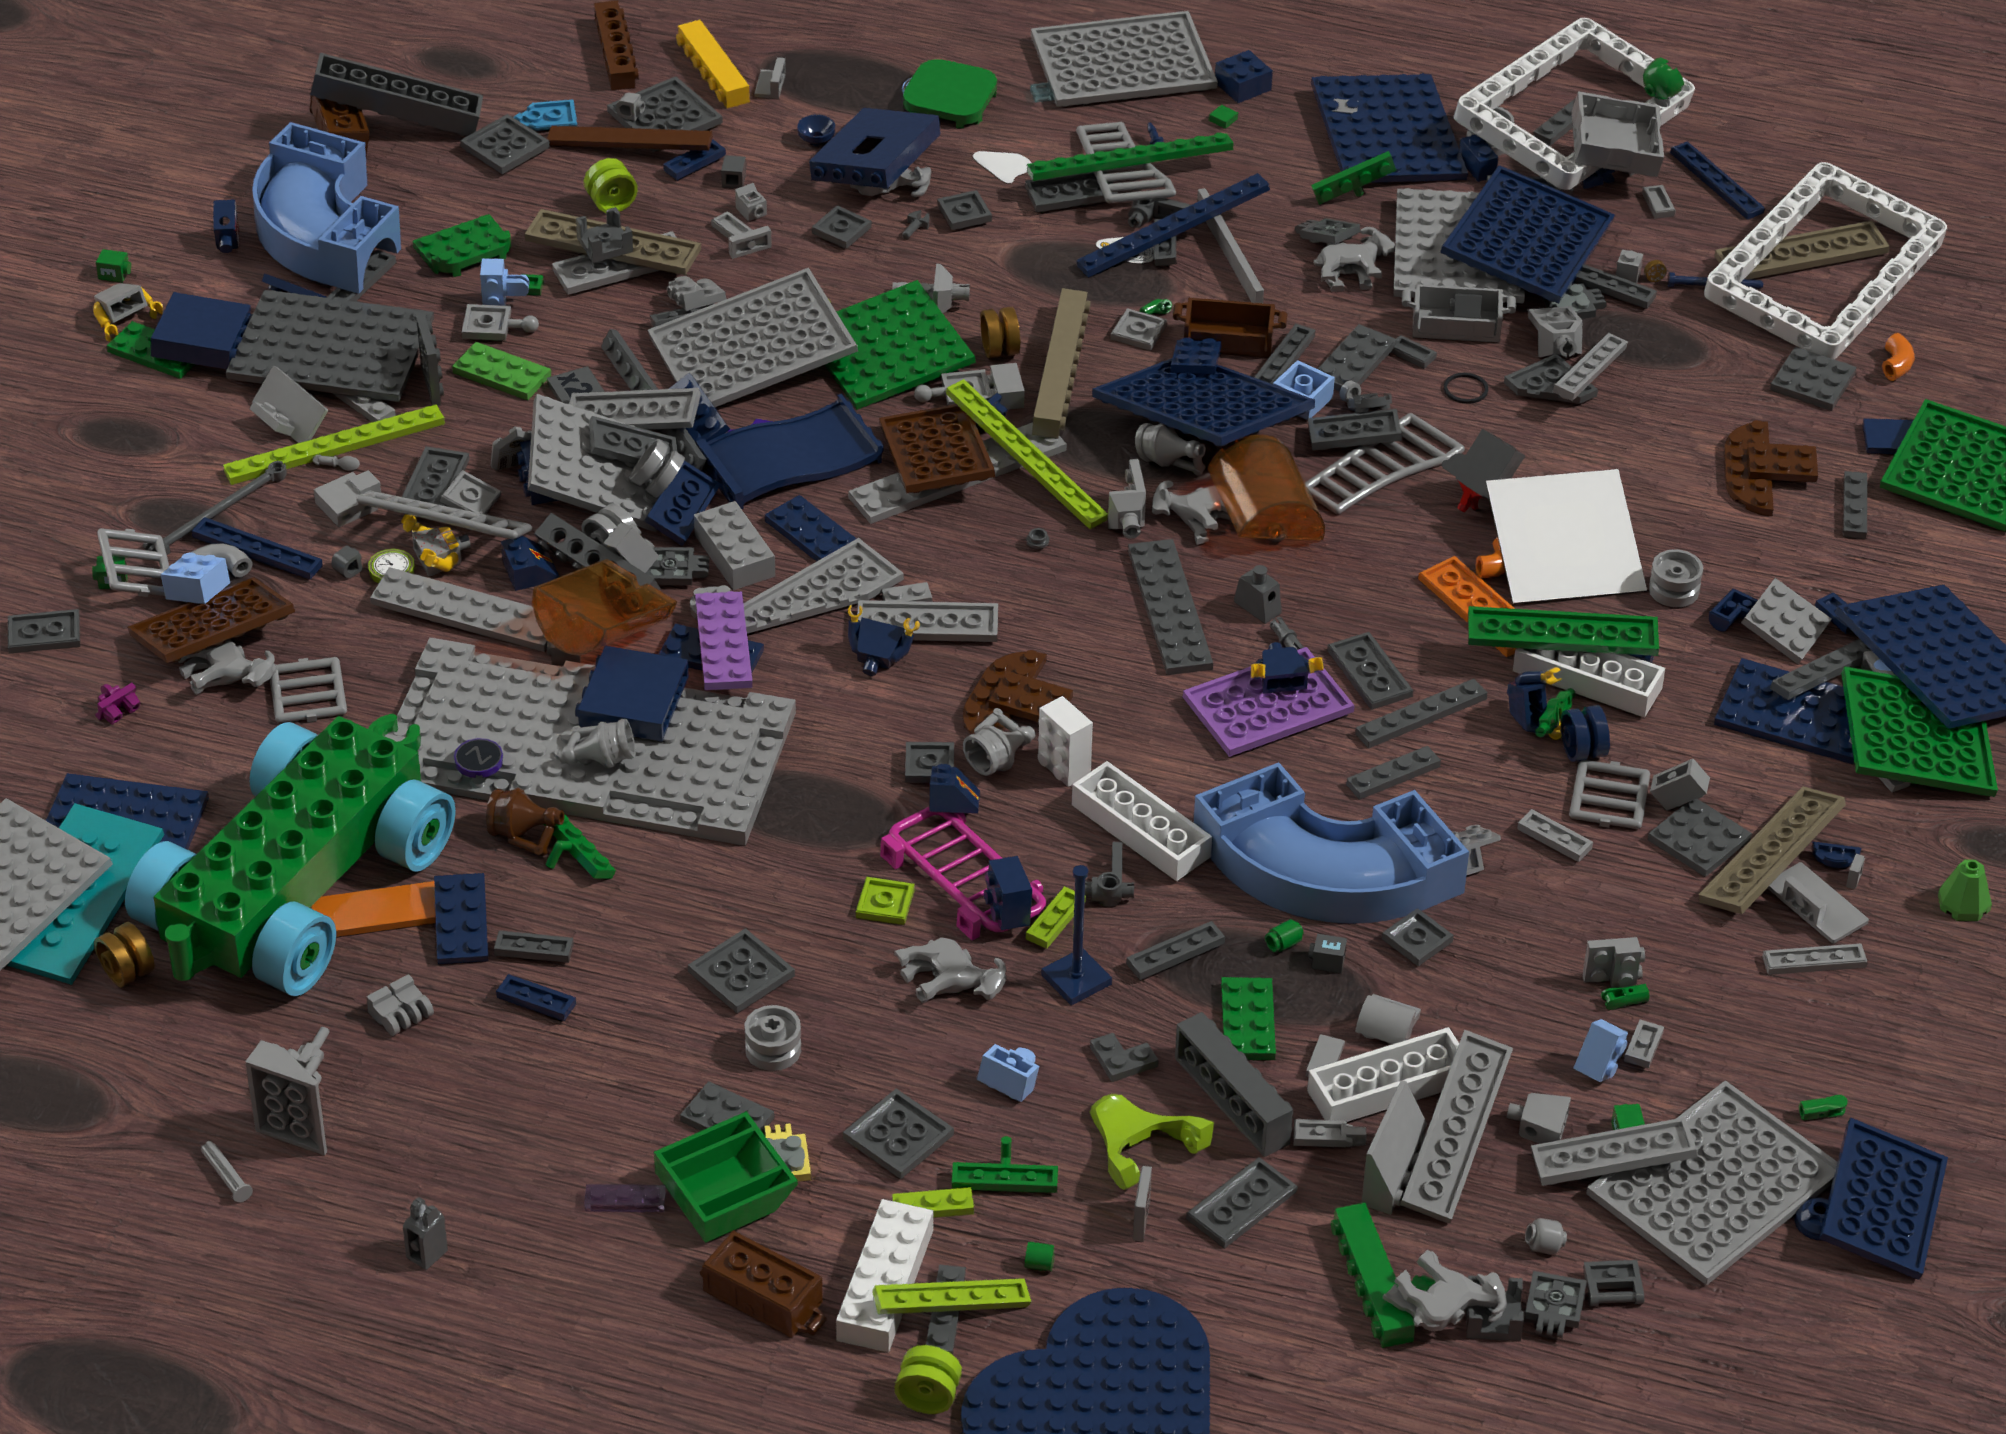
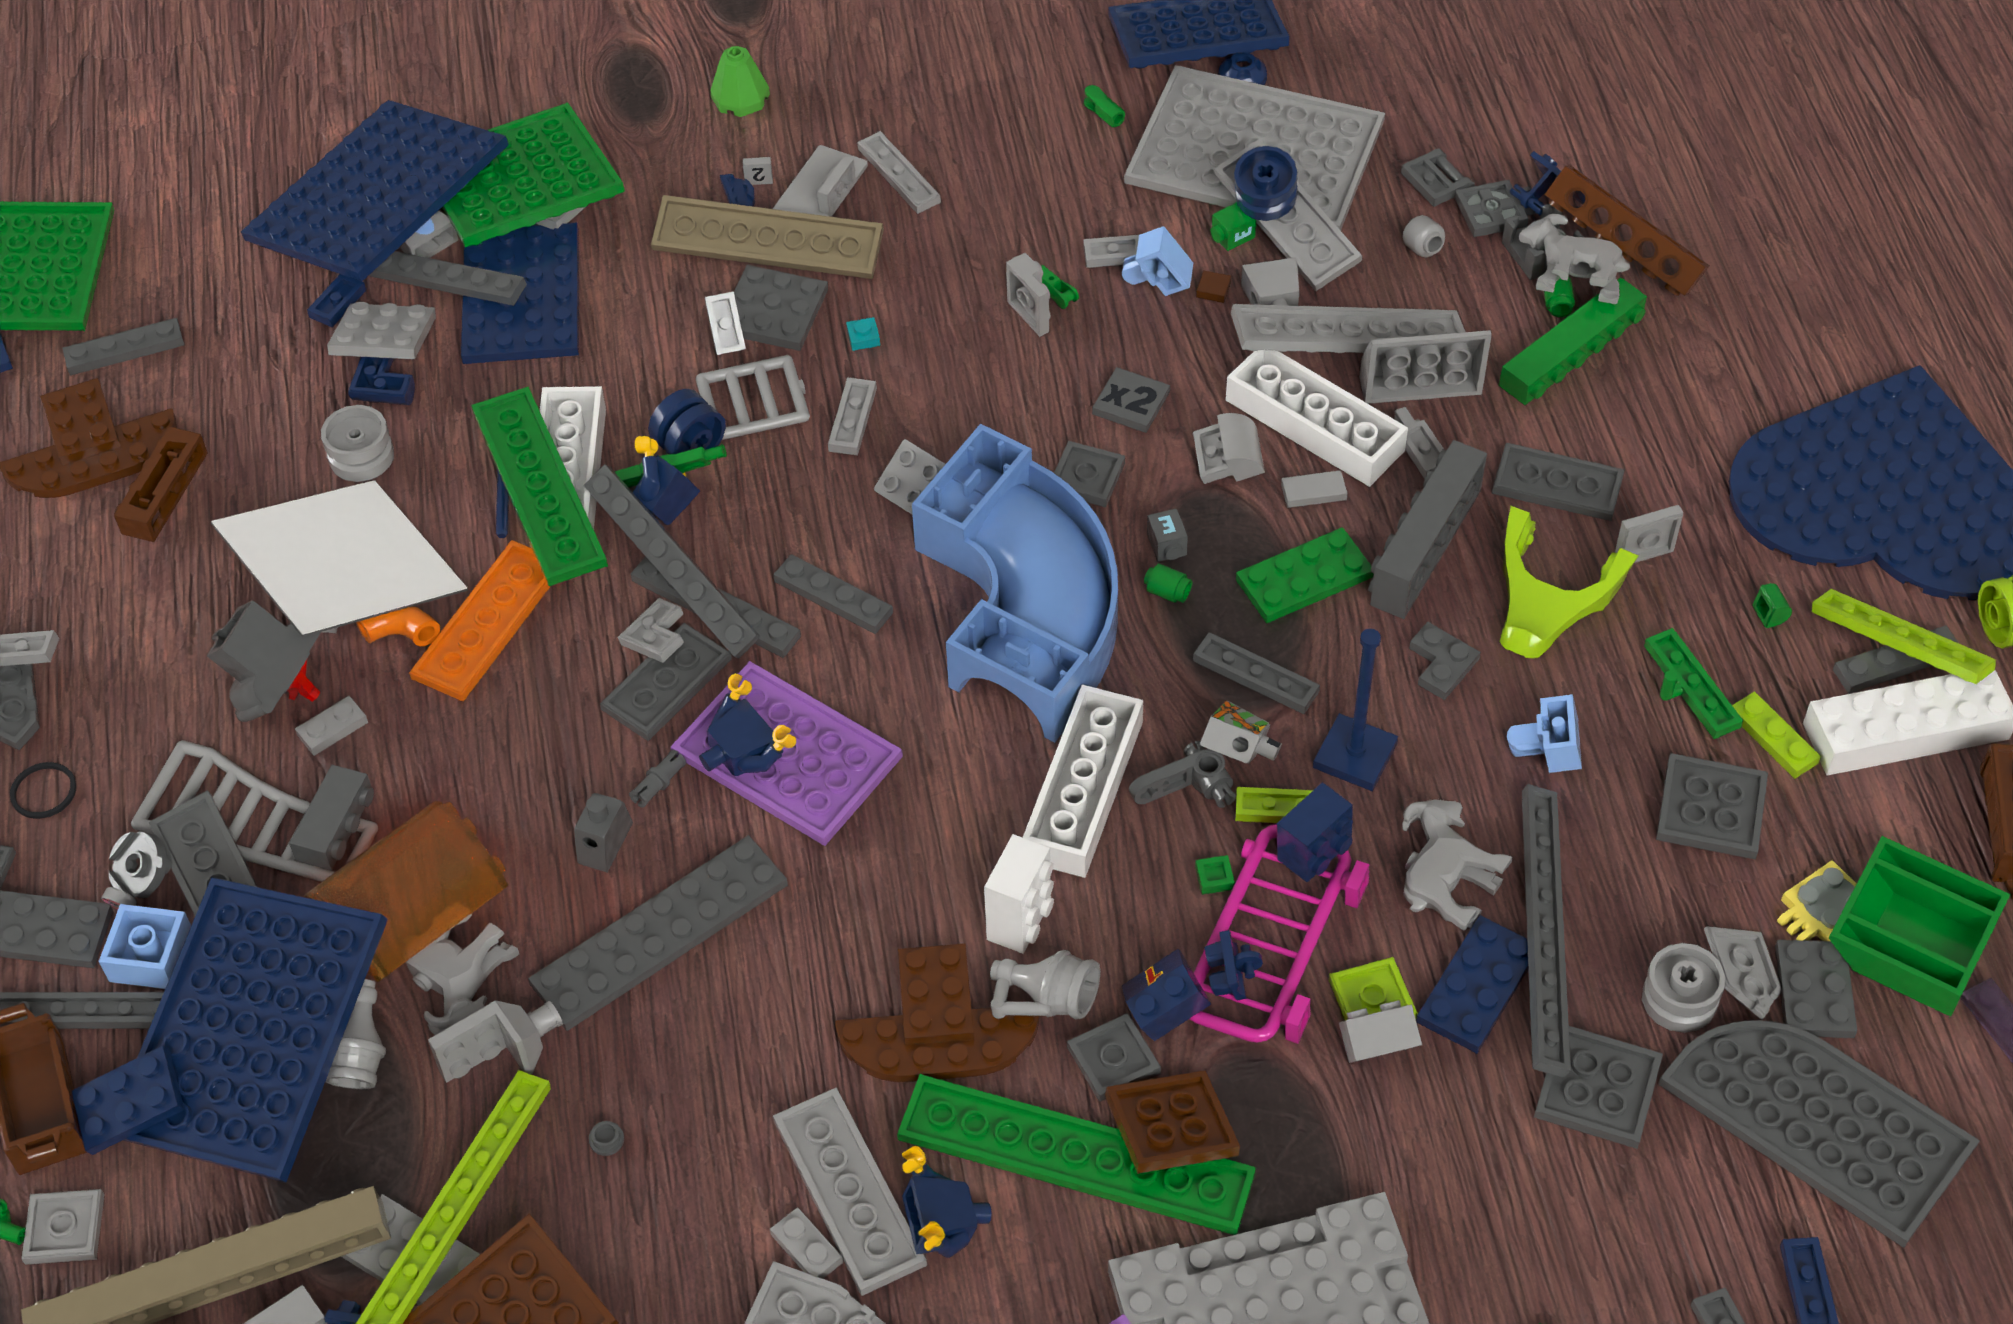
camera: 115 degrees left, 10 degrees up
none -> reddish brown brick [114,426,208,542]
none -> dark grey brick [289,765,374,871]
none -> light grey plate [295,696,368,756]
none -> dark grey plate [583,464,761,659]
none -> light grey tile [617,598,684,663]
none -> teal plate [846,317,880,351]
none -> green plate [897,1074,1256,1235]
none -> dark grey tile [1092,367,1170,433]
none -> reddish brown plate [1105,1070,1240,1174]
none -> green tile [1195,855,1235,895]
none -> reddish brown tile [1196,270,1231,303]
none -> light grey torso [1199,701,1282,763]
none -> dark blue hips [1204,930,1263,1001]
none -> dark blue wheel [1234,146,1298,221]
none -> light grey brick [1339,1000,1422,1063]
none -> dark blue plate [1416,915,1529,1054]
none -> dark blue plate [1510,151,1585,216]
none -> dark grey plate [1522,784,1571,1077]
none -> reddish brown brick [1545,165,1710,296]
none -> dark grey plate [1658,1020,1980,1248]
none -> light grey tile [1704,926,1782,1019]

